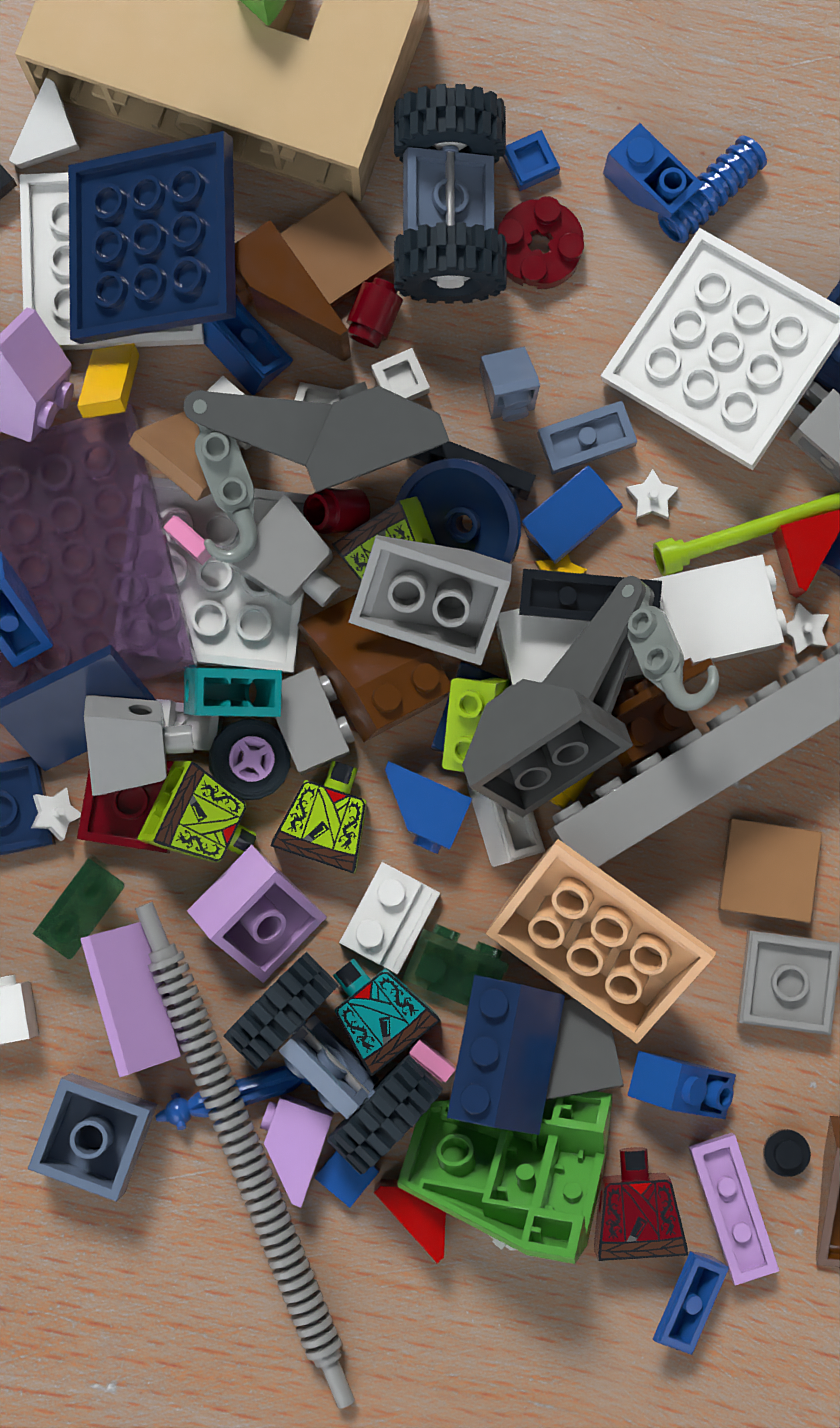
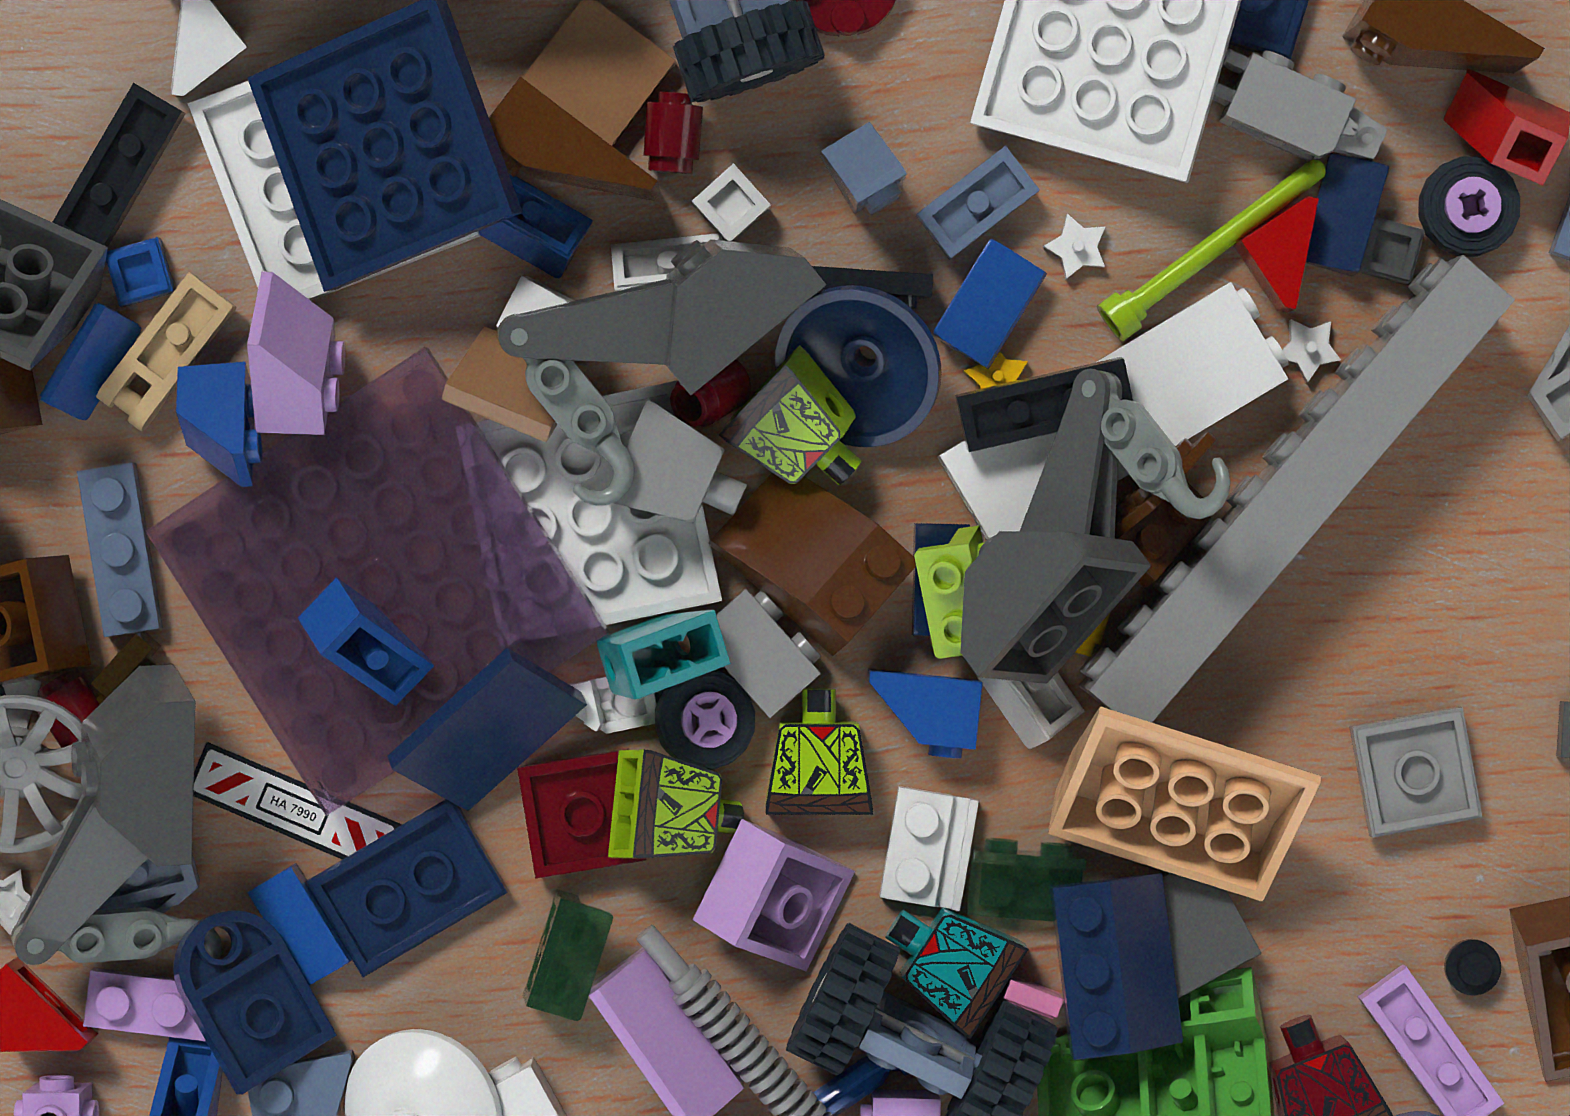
camera: 15 degrees left, 5 degrees up
white piece [31,788,81,841] -> none
yellow tile [77,343,140,418] -> none
light grey torso [84,695,193,796] -> none
bright pink tile [163,516,211,566] -> none
light grey slope [348,535,512,665] -> none
blue slope [628,1050,736,1119] -> none
medium nougat tile [717,819,822,923] -> none

